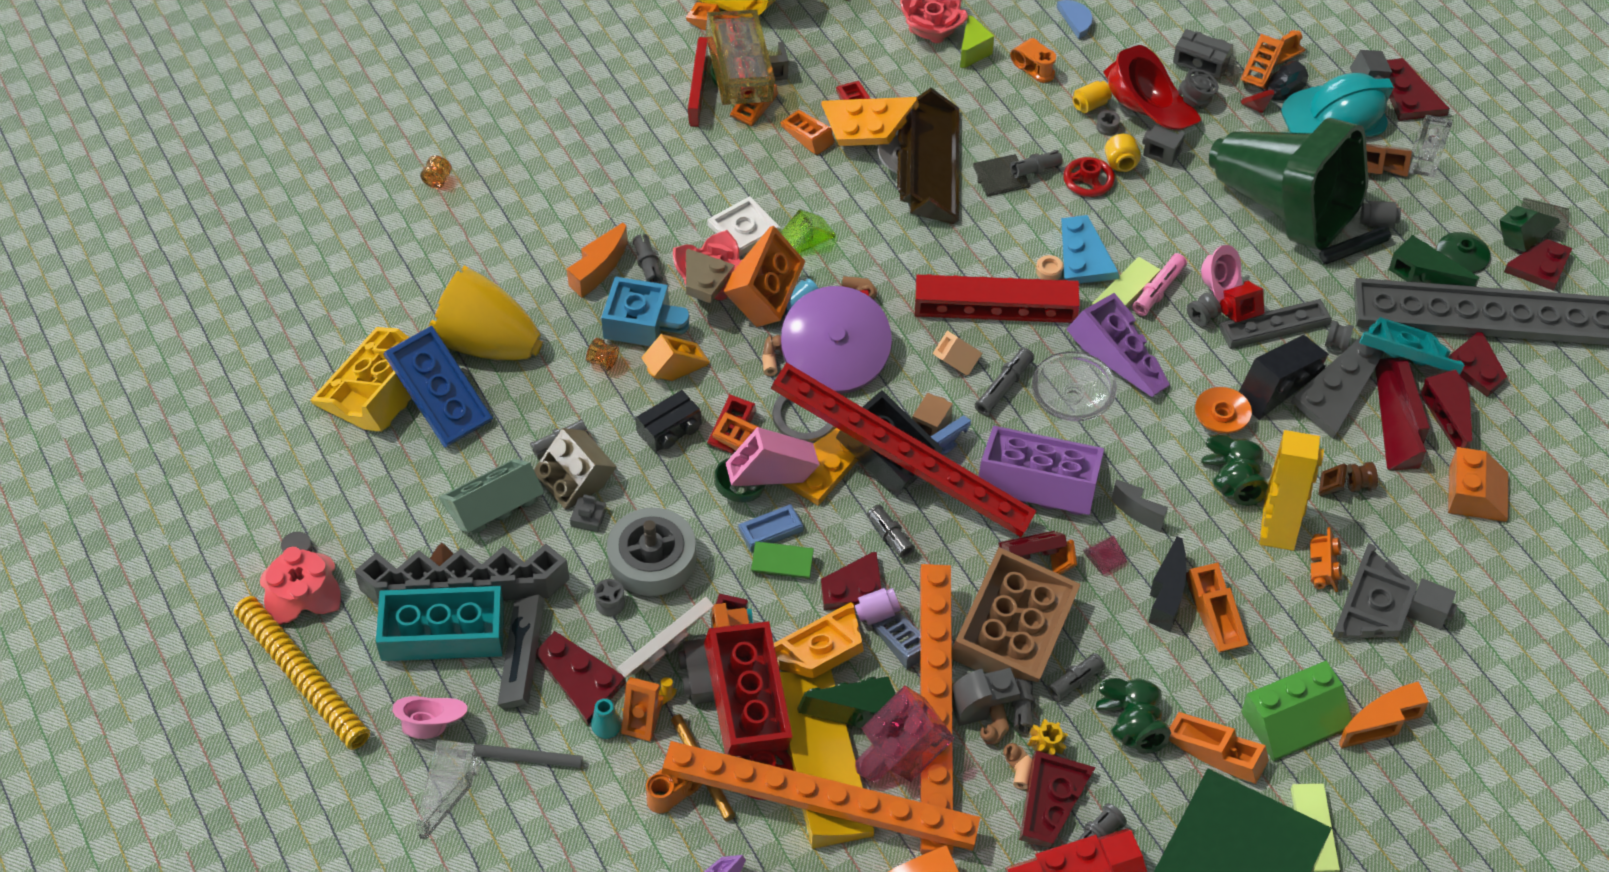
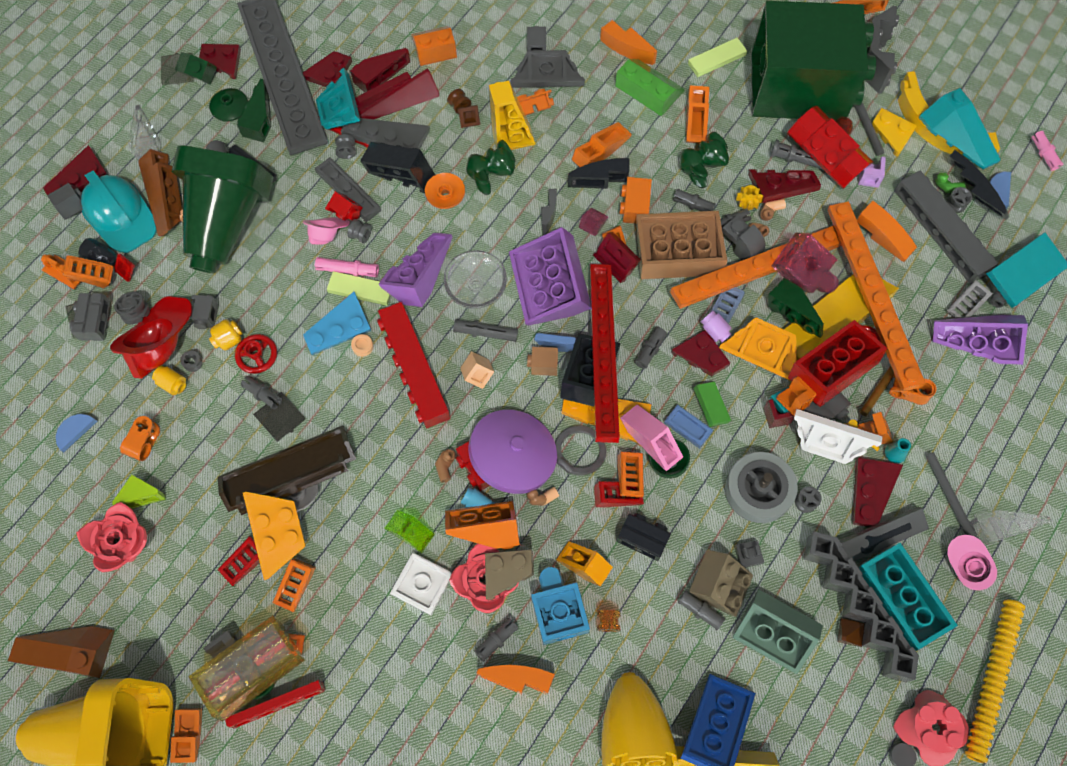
camera: 115 degrees left, 15 degrees up
none -> orange brick [620,177,652,224]

